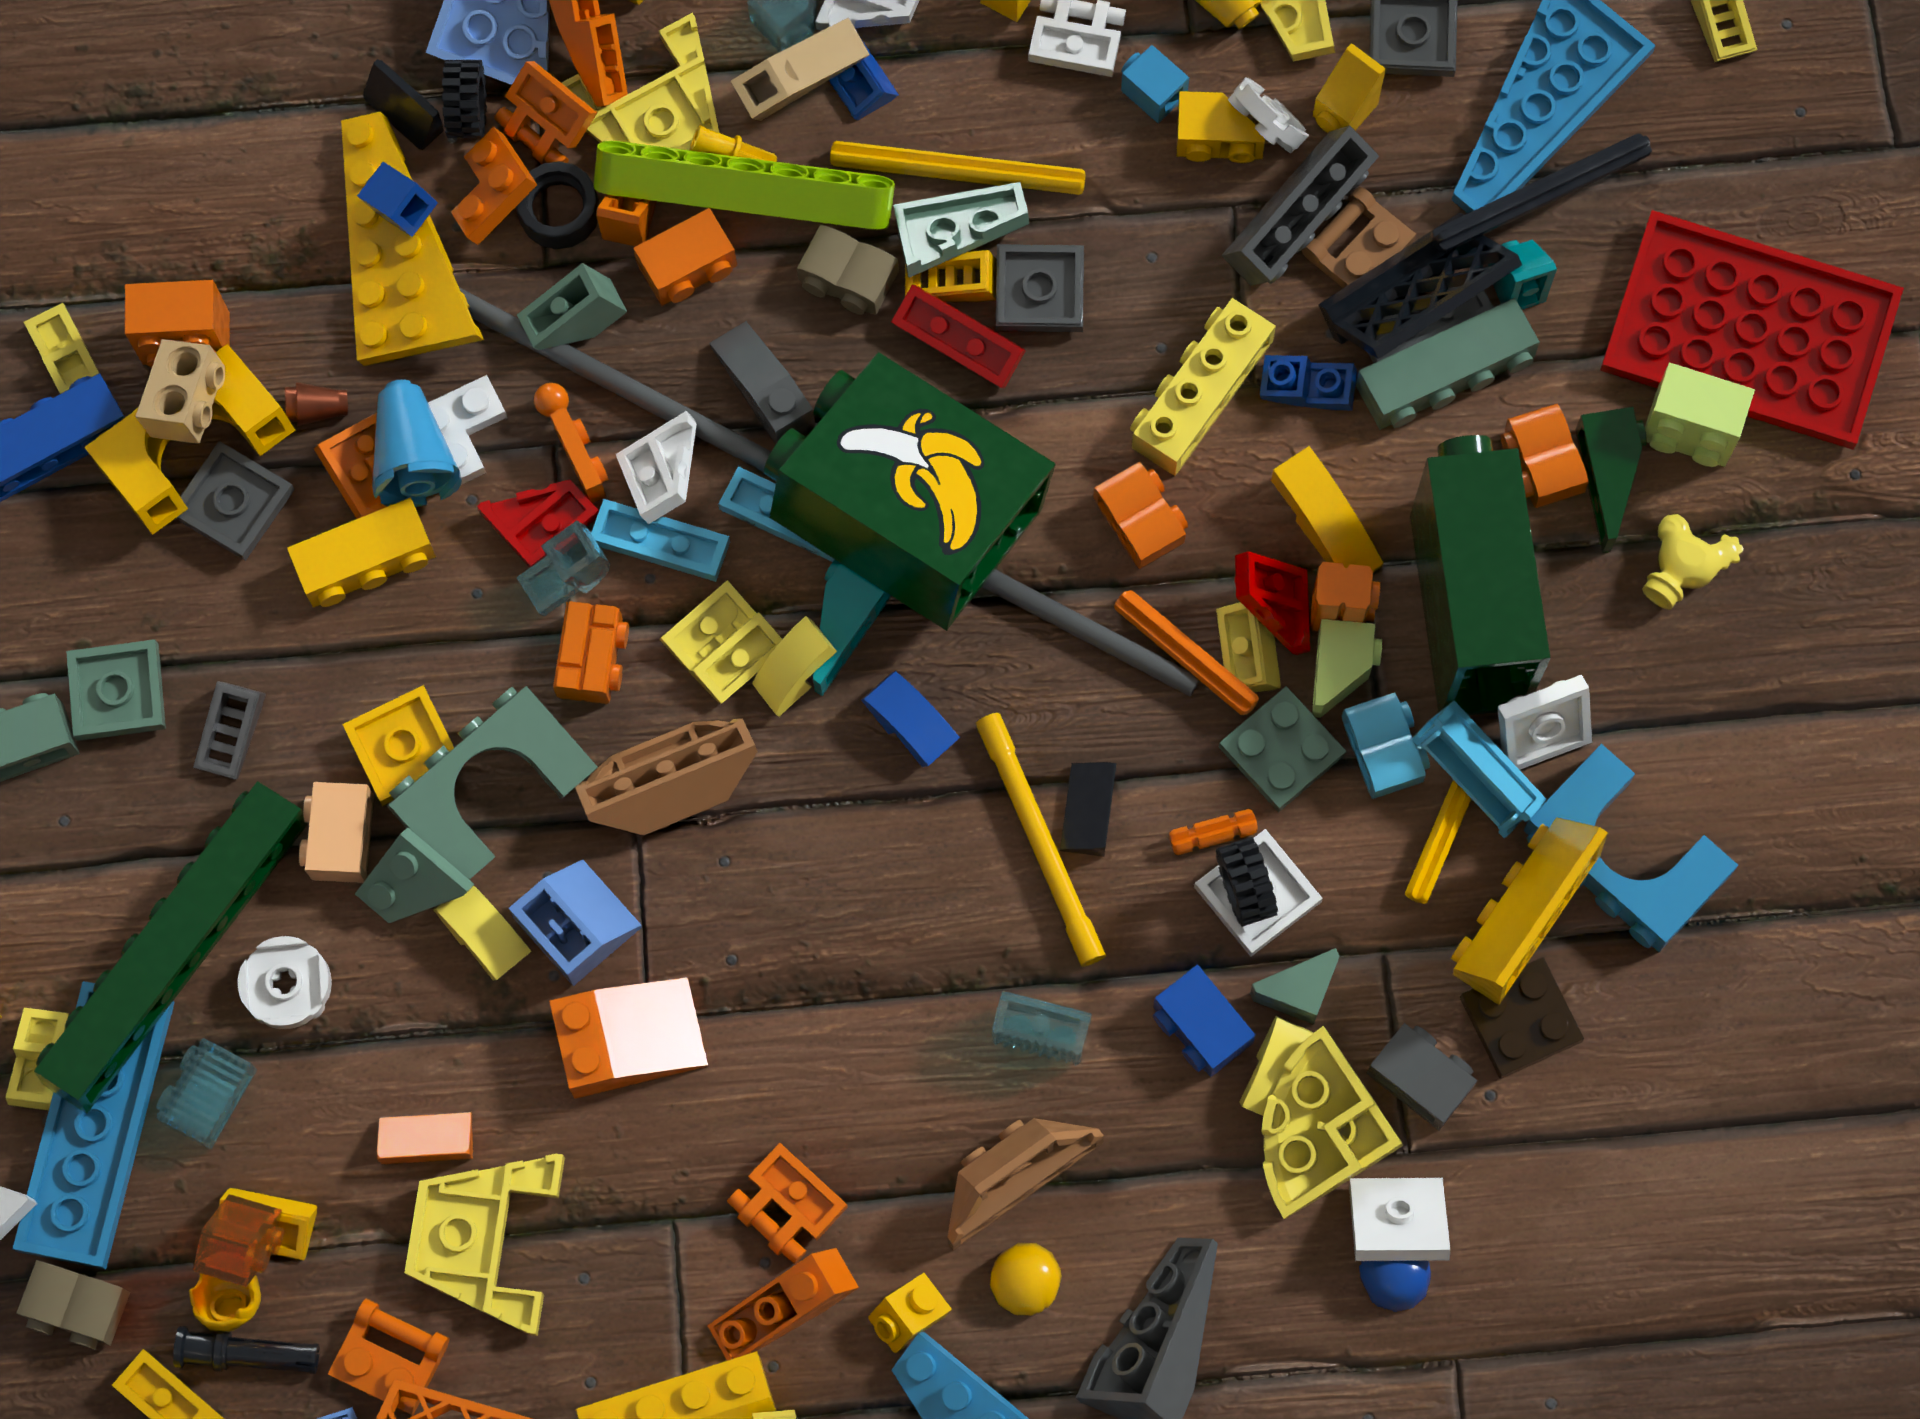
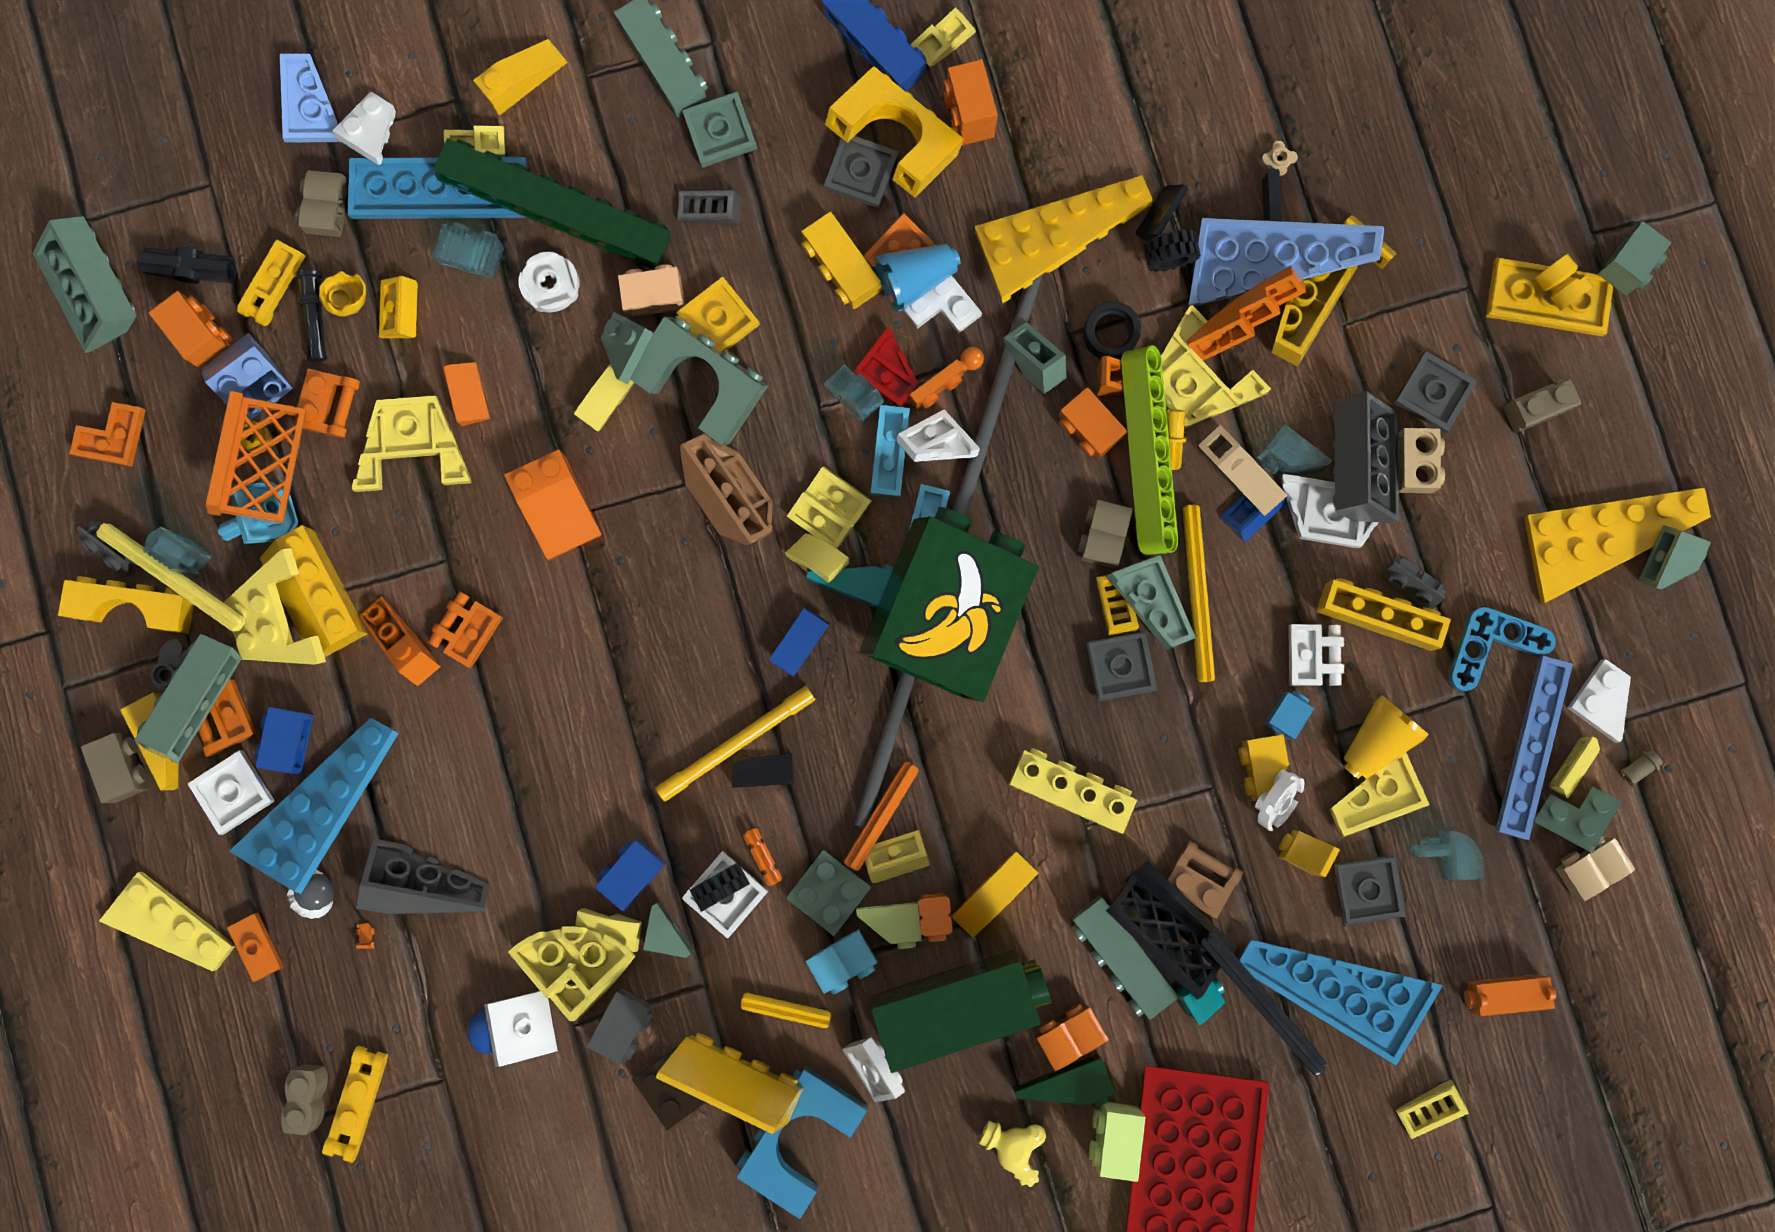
camera: 80 degrees right, 10 degrees up
tan brick [135,339,225,444] -> none
clear orange brick [193,1194,285,1287] -> none
copper cone [285,382,348,426] -> none
blue brick [357,162,438,237] -> none
orange plate [451,127,537,245] -> none
orange plate [494,61,597,164] -> none
medium blue slope [509,860,642,986] -> none
orange brick [553,601,629,704] -> none
dark grey slope [709,321,815,445] -> none
yellow bracket [868,1273,952,1353] -> none
red plate [891,284,1026,388] -> none
medium nougat wedge [947,1118,1104,1251] -> none
yellow hair [990,1243,1062,1316] -> none
clear light blue brick [992,991,1092,1066] -> none
orange brick [1093,462,1188,569] -> none
dark grey brick [1221,125,1379,286] -> none
red wing [1235,551,1310,655] -> none
blue slope [1260,355,1357,411] -> none
medium azure container [1411,700,1547,838] -> none

